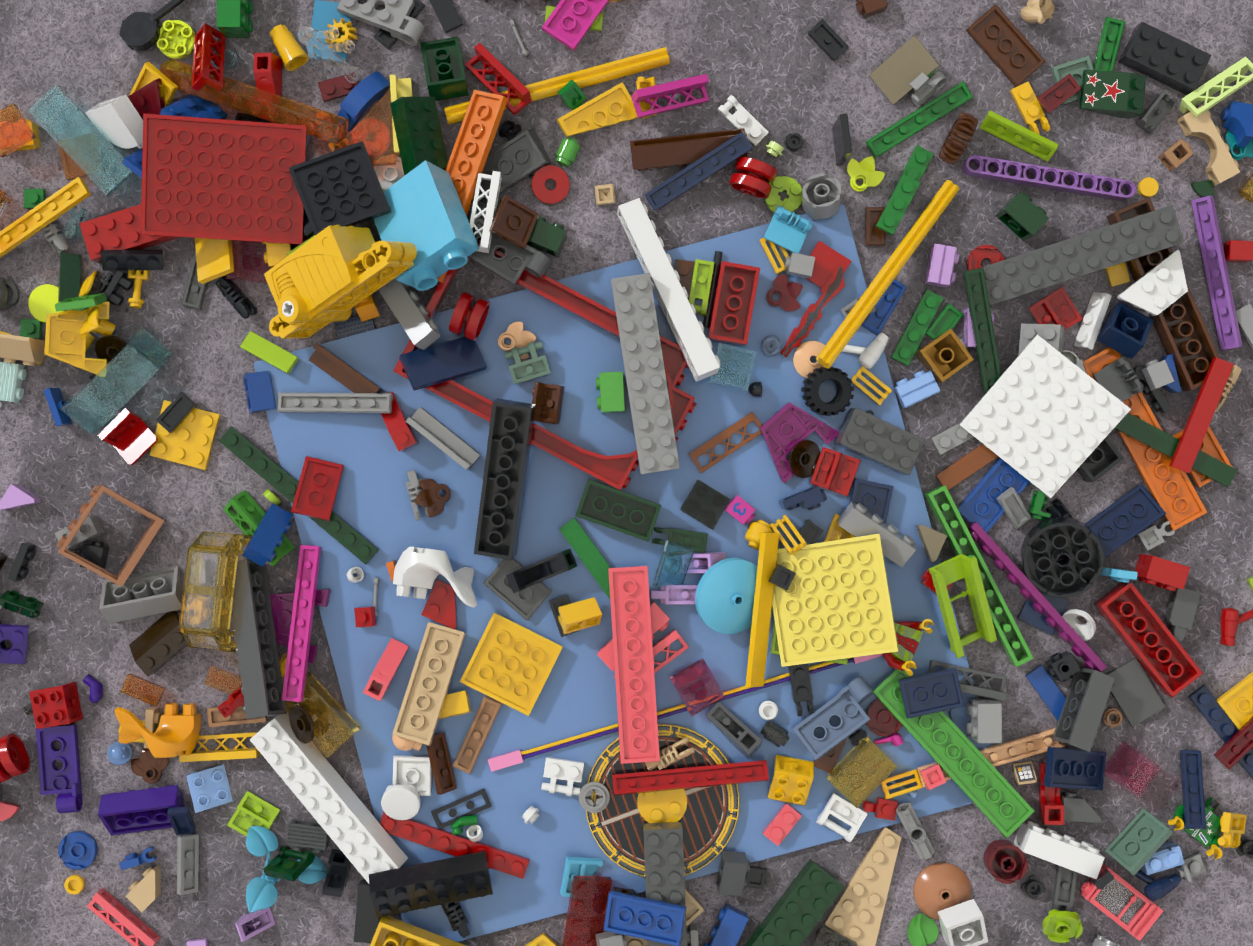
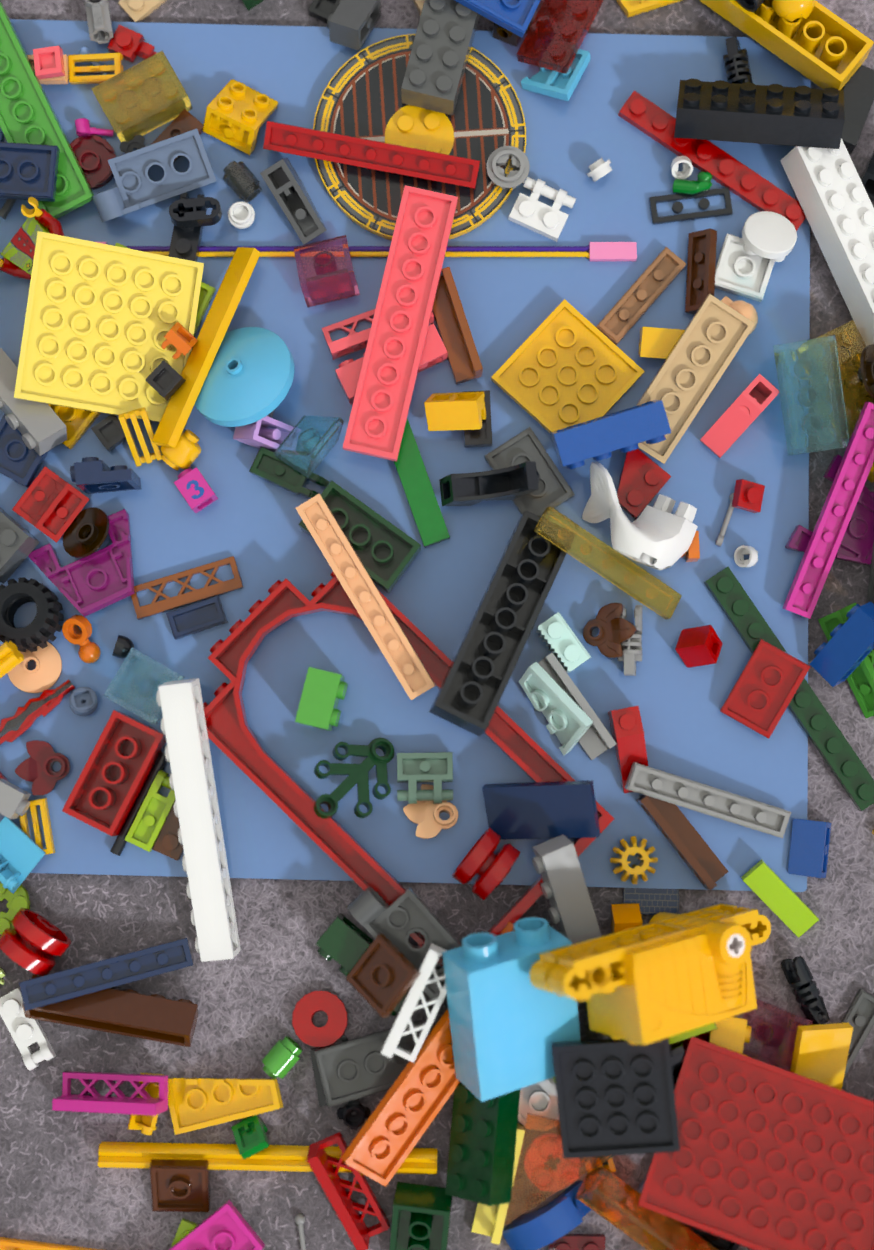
camera: 165 degrees left, 5 degrees down
lime tile [263,489,282,506] -> none
reddish brown bracket [532,382,565,425] -> none
tan tile [594,184,616,205] -> none
light grey brick [611,273,680,474] -> none
tan hinge [645,737,695,771] -> none
lavender hinge [650,585,698,604] -> none
clear smoke hinge [680,479,730,530] -> none
coral plate [762,803,802,846] -> none
white plate [816,793,868,842] -> none
none -> orange plate [62,615,101,663]
none -> reddish brown tile [150,1159,210,1212]
none -> orange tile [161,322,198,359]
none -> dark blue tile [166,596,228,640]
none -> black beam [169,197,222,228]
none -> light nougat plate [296,494,436,700]
none -> dark green plant [314,738,394,819]
none -> dark orange fence [432,267,483,385]
none -> light aqua wing [519,662,593,756]
none -> clear yellow tile [534,506,682,620]
none -> light aqua brick [536,612,591,673]
none -> blue brick [550,400,672,470]
none -> yellow gear [610,836,658,884]
none -> red panel [675,625,723,668]
none -> clear light blue brick [773,335,849,455]

